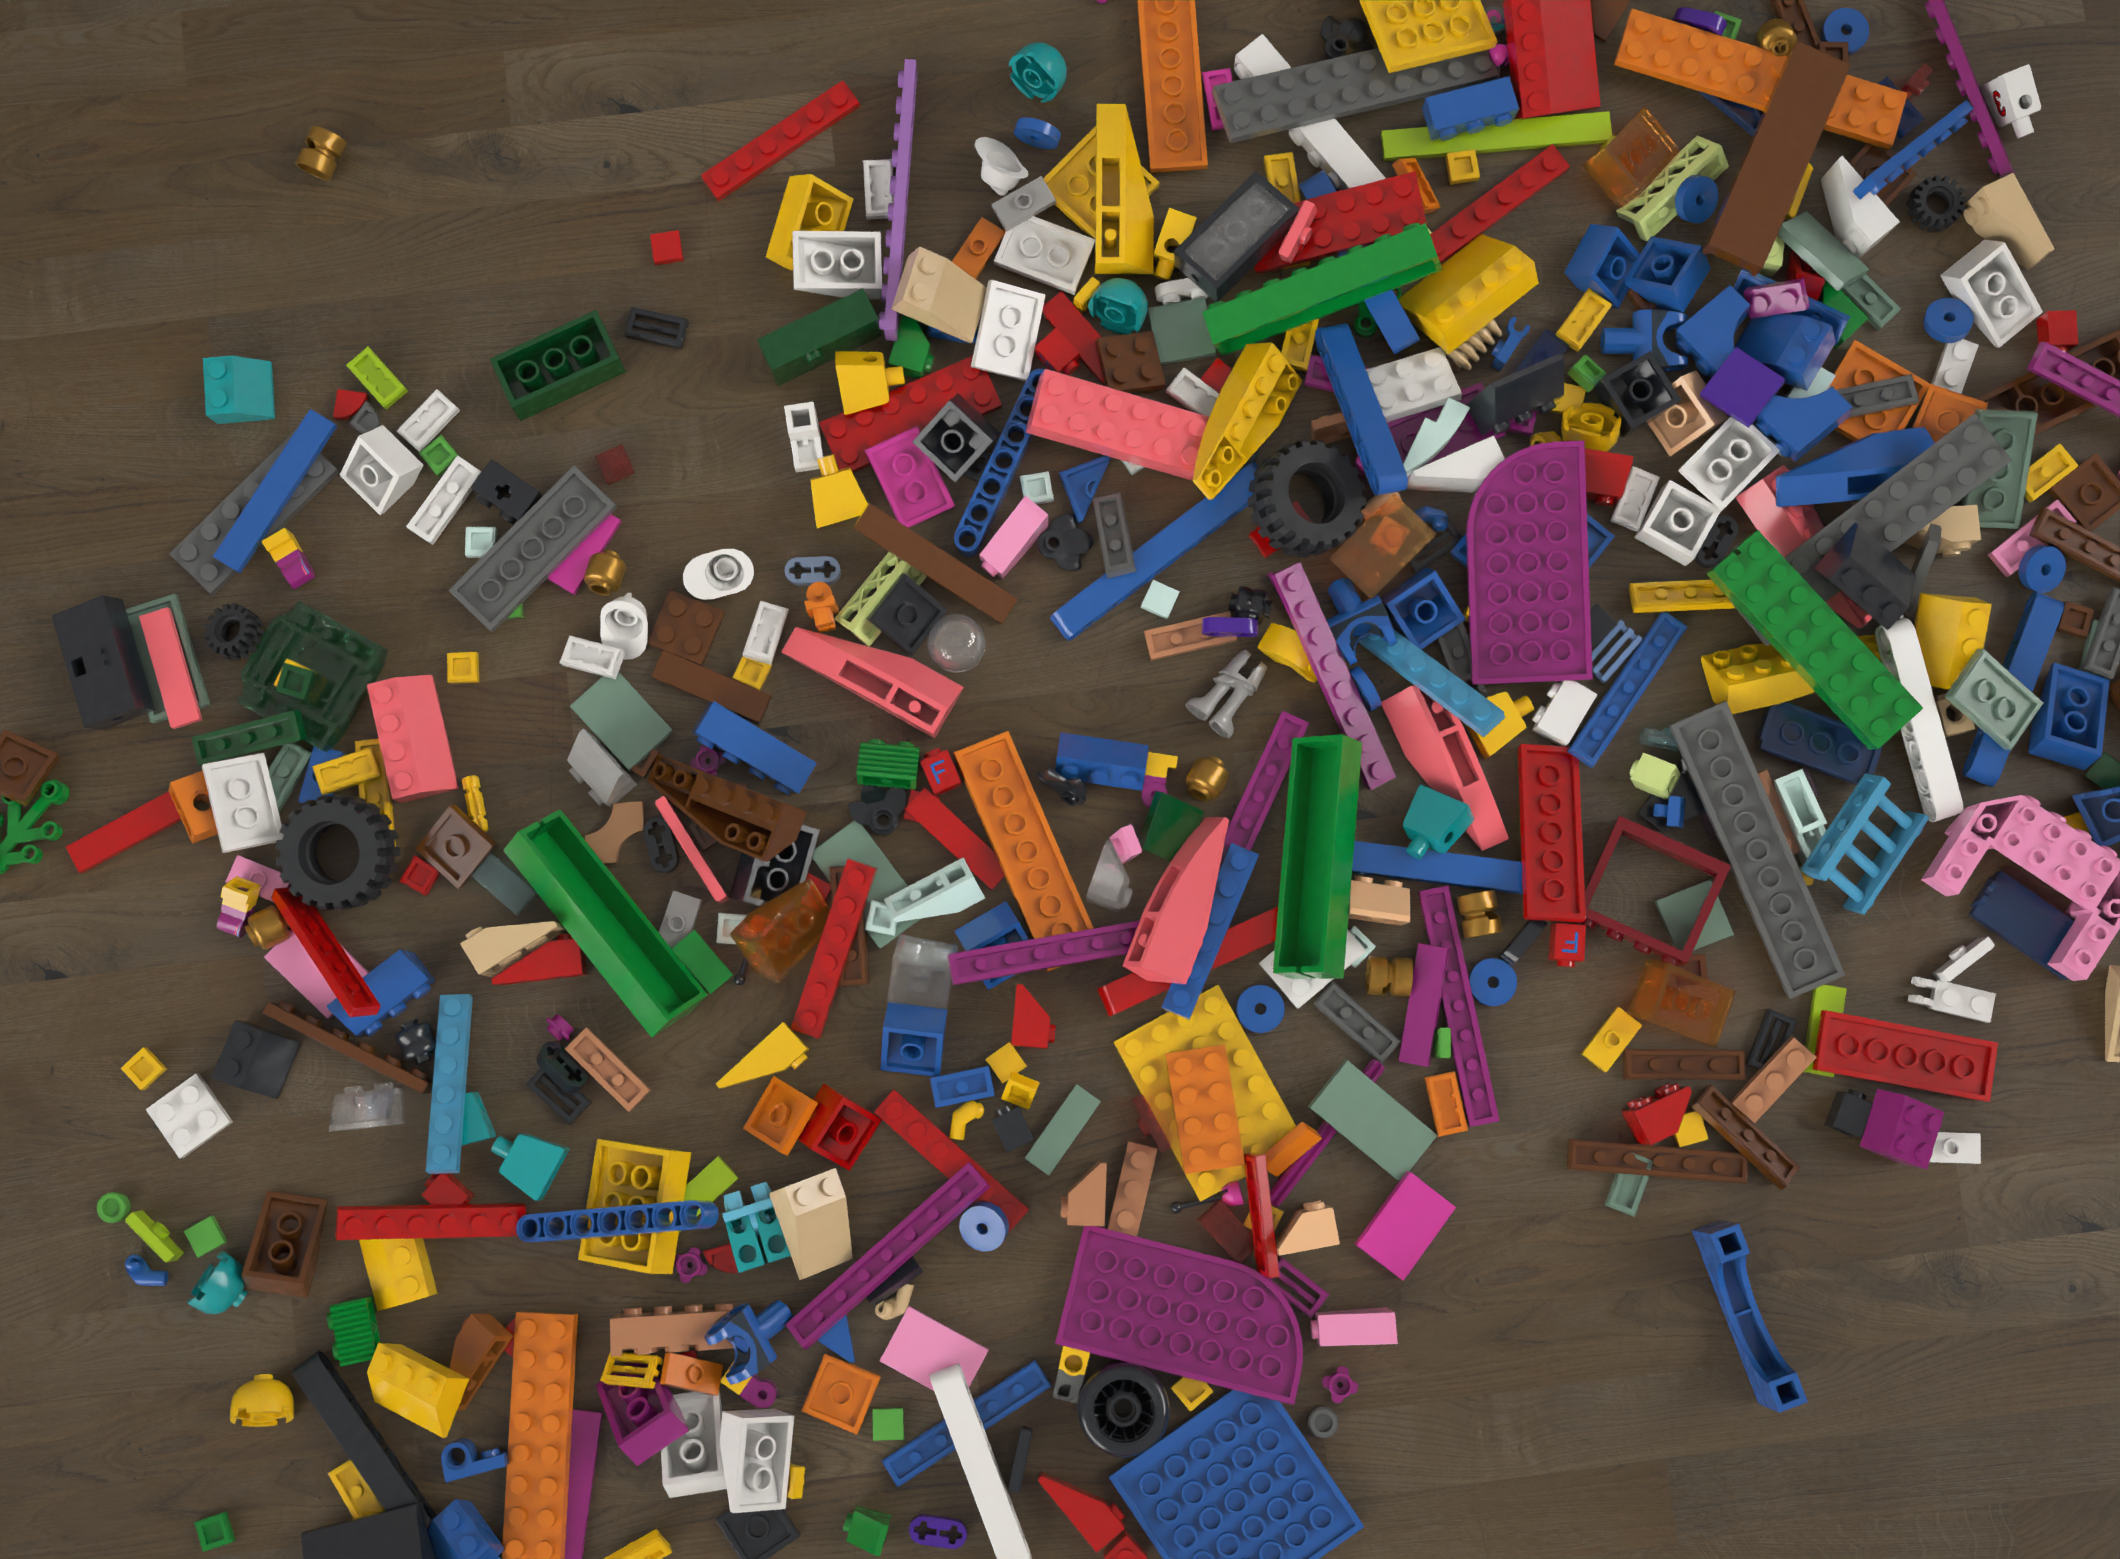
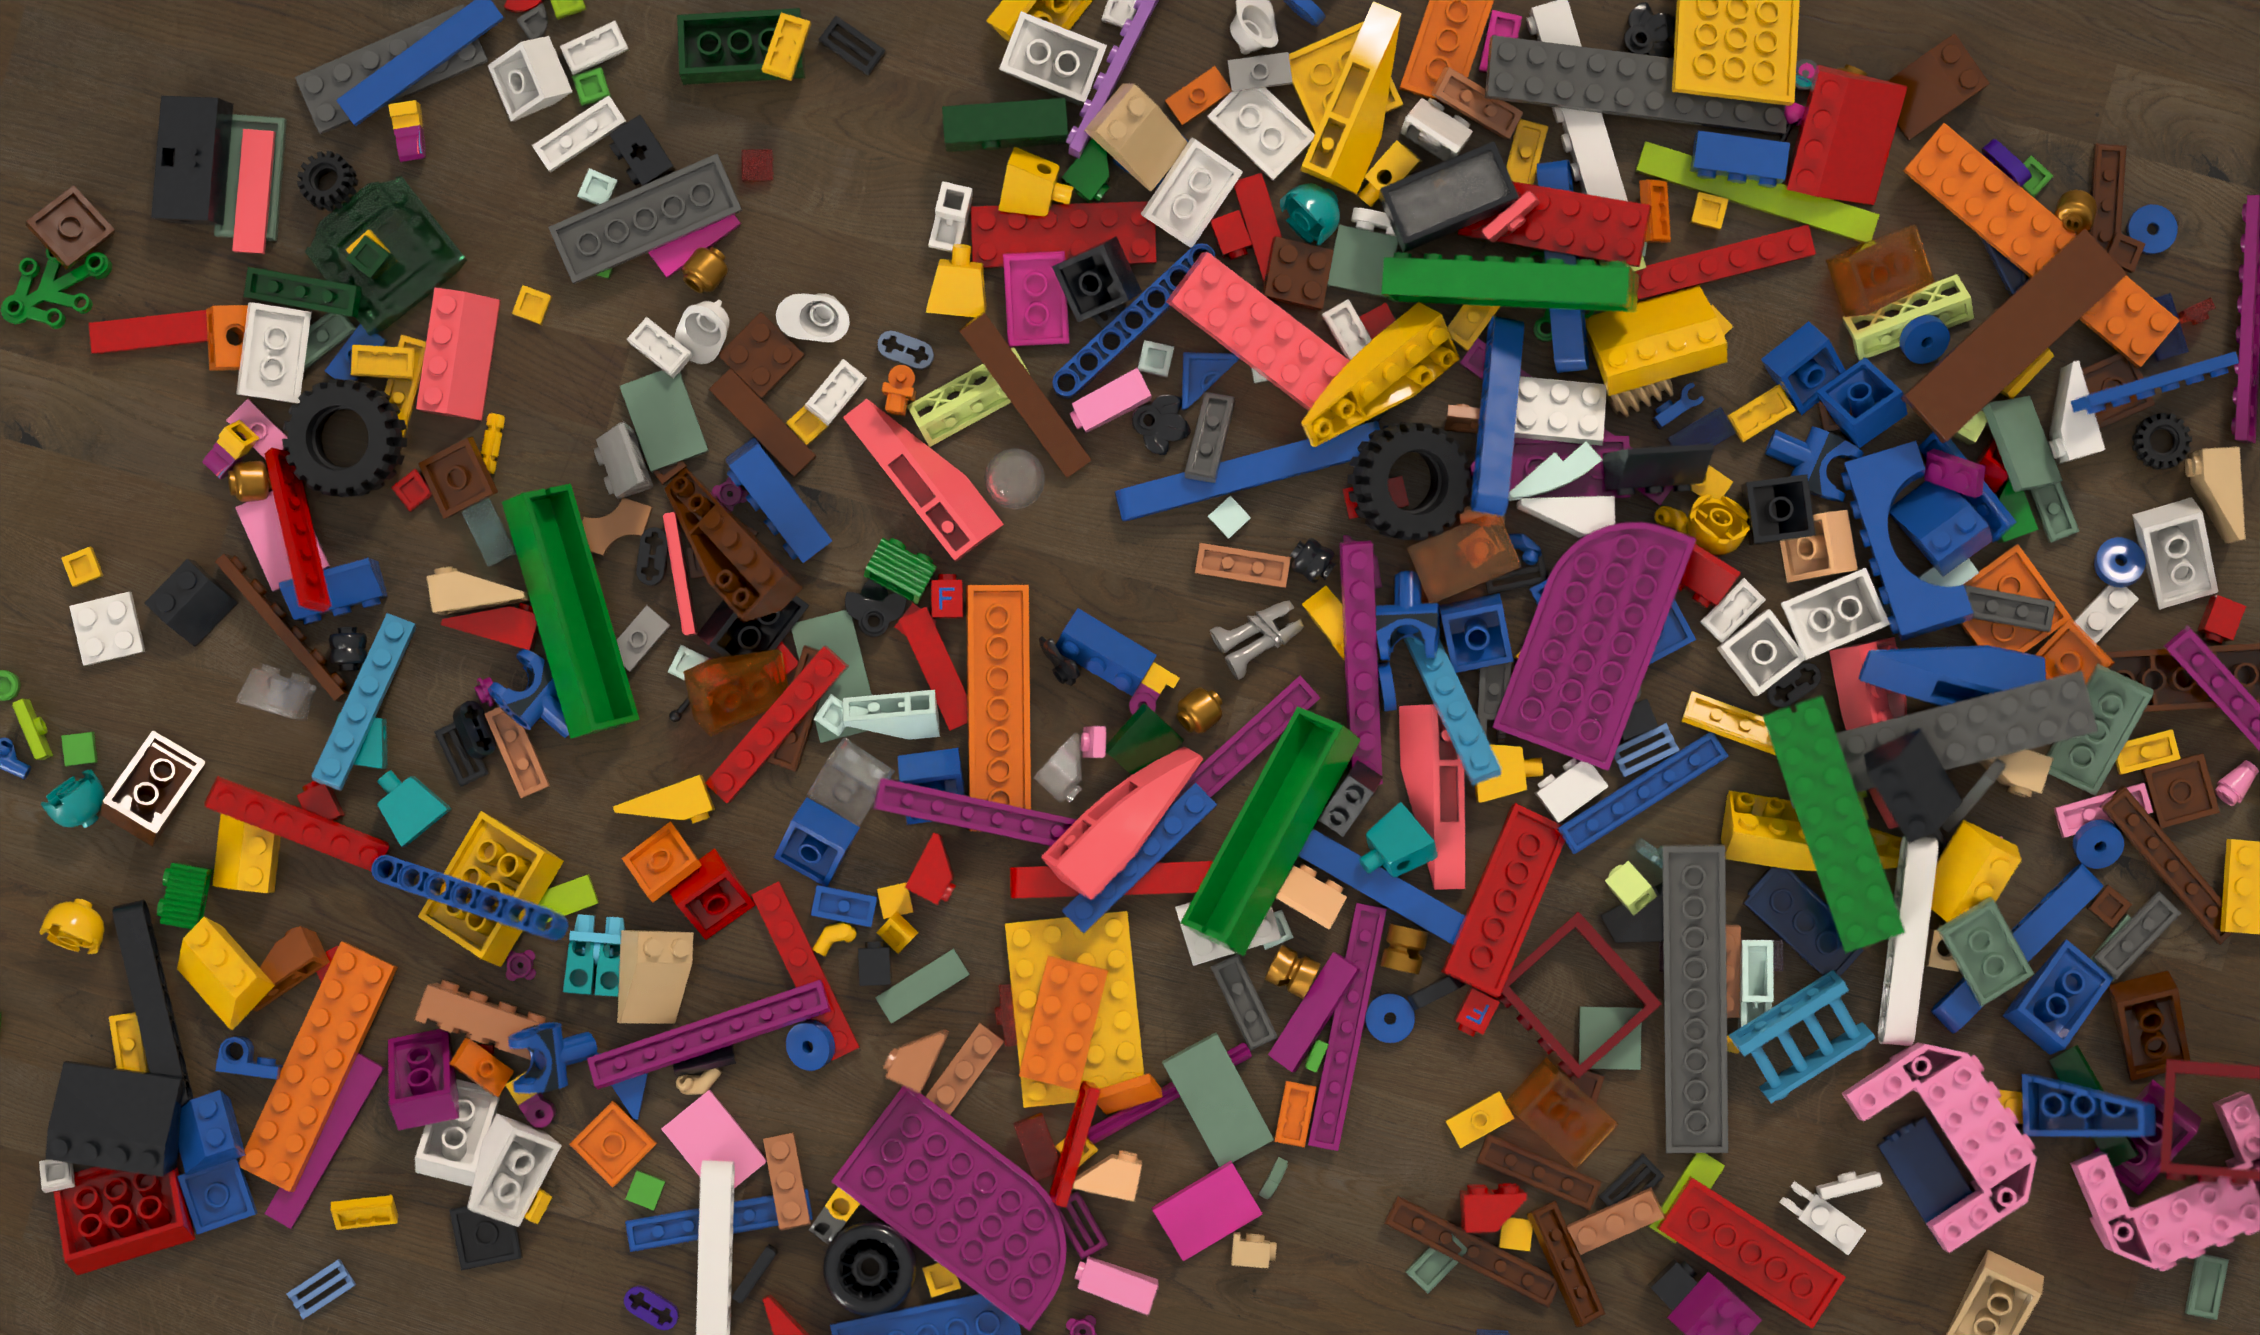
camera: 30 degrees right, 5 degrees up
yellow tile [600,1351,663,1389] -> none
green tile [671,929,733,994] -> none
red tile [703,1243,738,1273] -> none
green slope [843,1506,892,1556] -> none
black tile [866,573,948,656] -> none
yellow tile [1074,276,1100,313] -> none
hinge [1171,1180,1244,1213] -> none
dark purple beam [1202,617,1258,637] -> none
blue piece [1236,985,1284,1033] -> none
bright green tile [1567,355,1607,393] -> none
blue tile [1653,796,1686,828] -> none
dark purple tile [1700,347,1785,428] -> none
none -> blue connector [488,649,569,738]
none -> yellow plate [762,12,811,81]
none -> nougat plate [763,1133,811,1231]
none -> tan brick [1231,1232,1277,1268]
none -> sand green tile [1258,1157,1288,1200]
none -> black brick [1318,760,1383,837]
none -> white slope [1400,98,1473,162]
none -> nougat plate [1431,67,1523,139]

